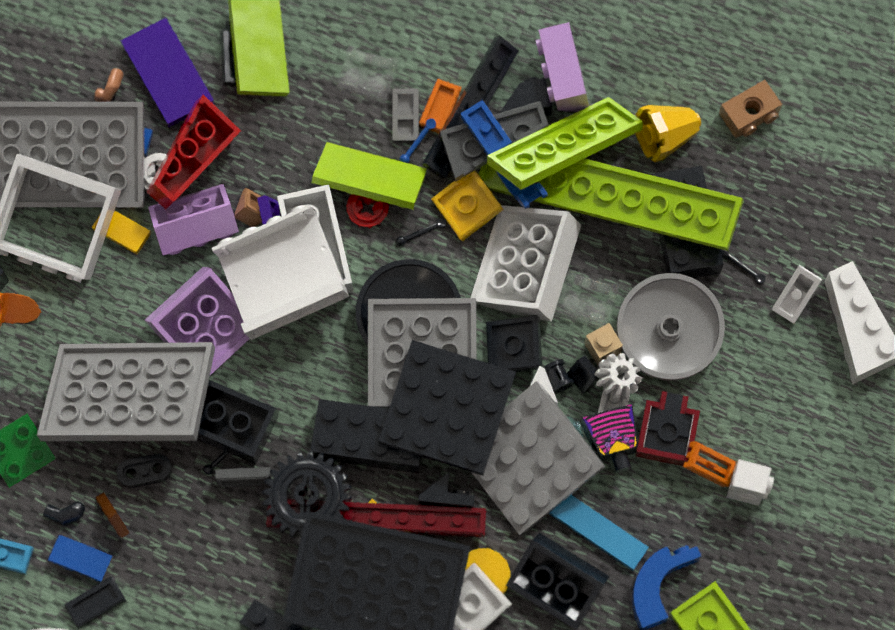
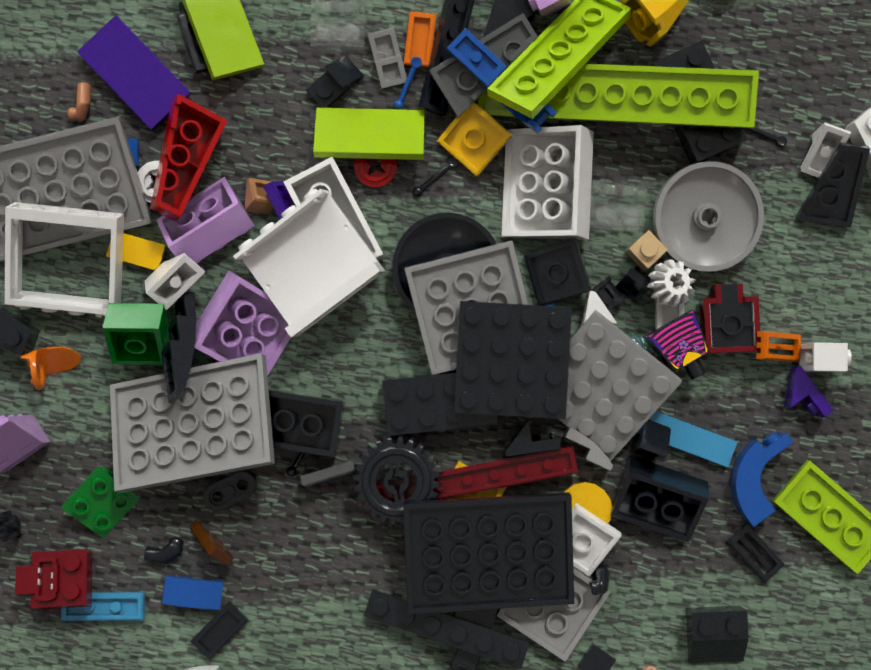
camera: 15 degrees left, 15 degrees up
none -> green brick [102,303,170,365]
none -> white slope [145,253,205,310]
none -> black slope [161,291,196,403]
none -> black slope [306,56,364,108]
none -> light grey slope [563,427,613,471]
none -> black slope [630,419,671,460]
none -> dark purple slope [784,366,834,417]
none -> black wing [795,142,870,228]

